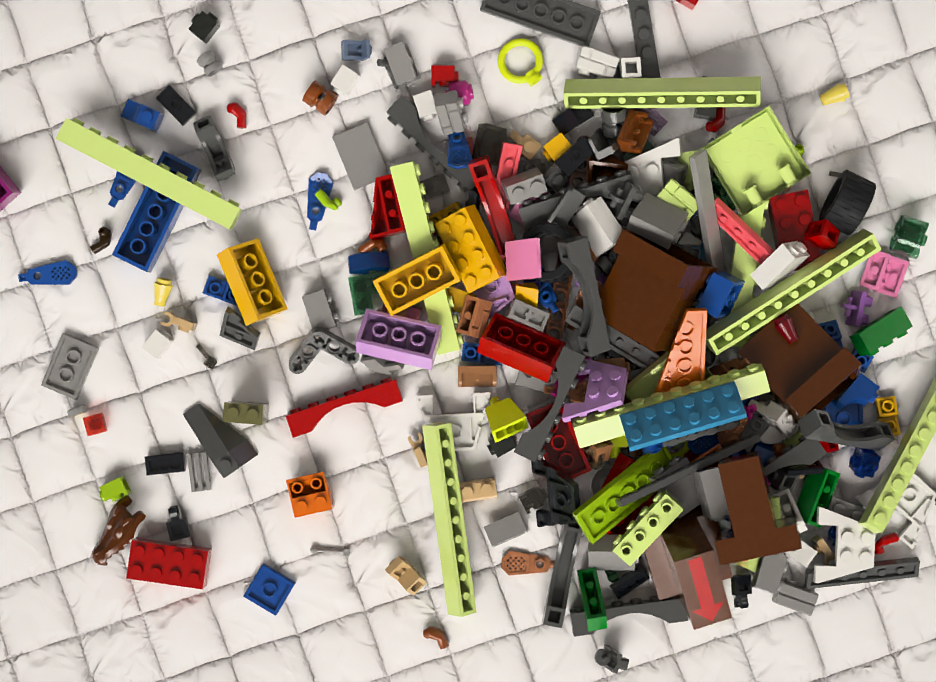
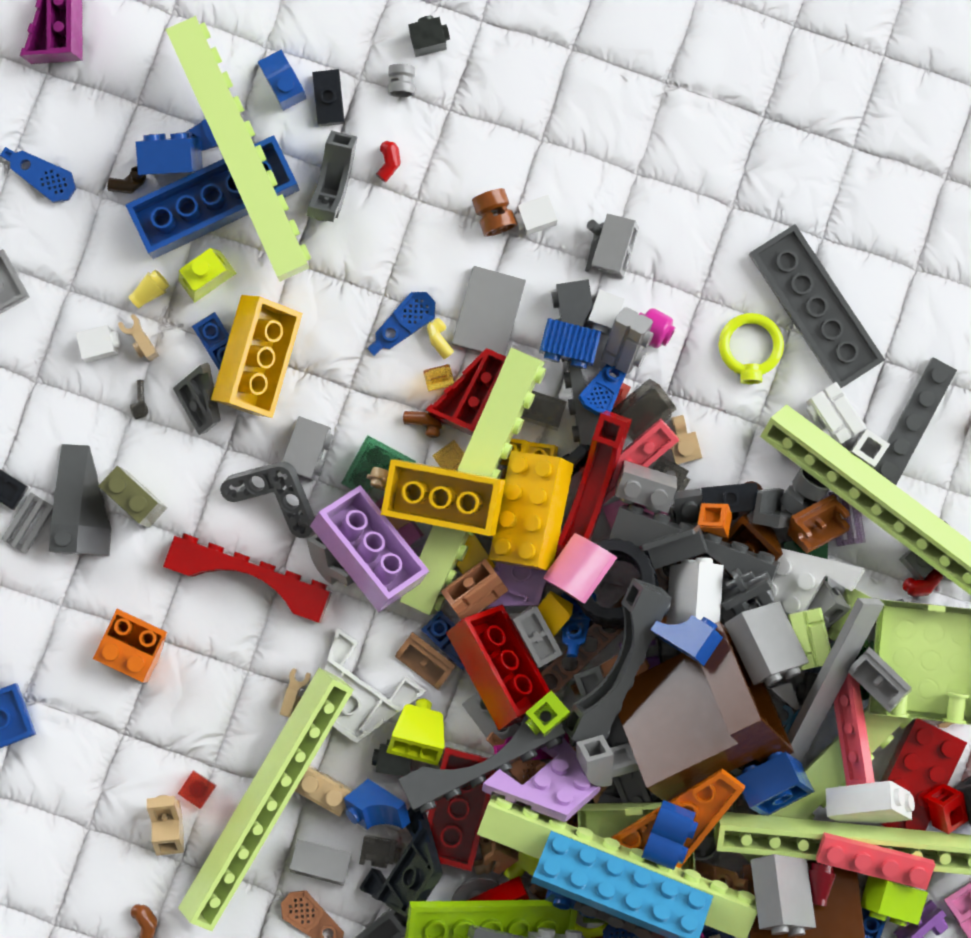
camera: 40 degrees right, 5 degrees down
light grey hinge [310,546,350,556] -> none
lime arm [314,189,342,210] -> none
sand blue bracket [341,39,372,61] -> none
blue slope [348,252,390,275] -> none
red brick [431,65,459,88] -> none
yellow brick [542,133,572,163] -> none
black slope [552,108,594,135] -> none
none -> blue brick [135,132,203,175]
none -> clear red plate [178,770,217,809]
none -> neon yellow torso [179,248,237,303]
none -> blue arch [344,779,411,830]
none -> tan plate [367,467,388,490]
none -> clear yellow tile [423,364,454,391]
none -> light yellow arm [427,318,454,359]
none -> clear yellow tile [432,440,464,471]
none -> lime brick [525,690,570,737]
none -> blue brick [539,318,601,369]
none -> light grey brick [576,735,639,787]
none -> blue brick [642,800,698,870]
none -> arch [650,615,723,666]
none -> orange slope [697,503,732,537]
none -> light grey brick [751,854,816,937]
none -> coral plate [816,832,935,890]
none -> light grey hinge [848,647,912,713]
none -> lime brick [861,876,928,927]

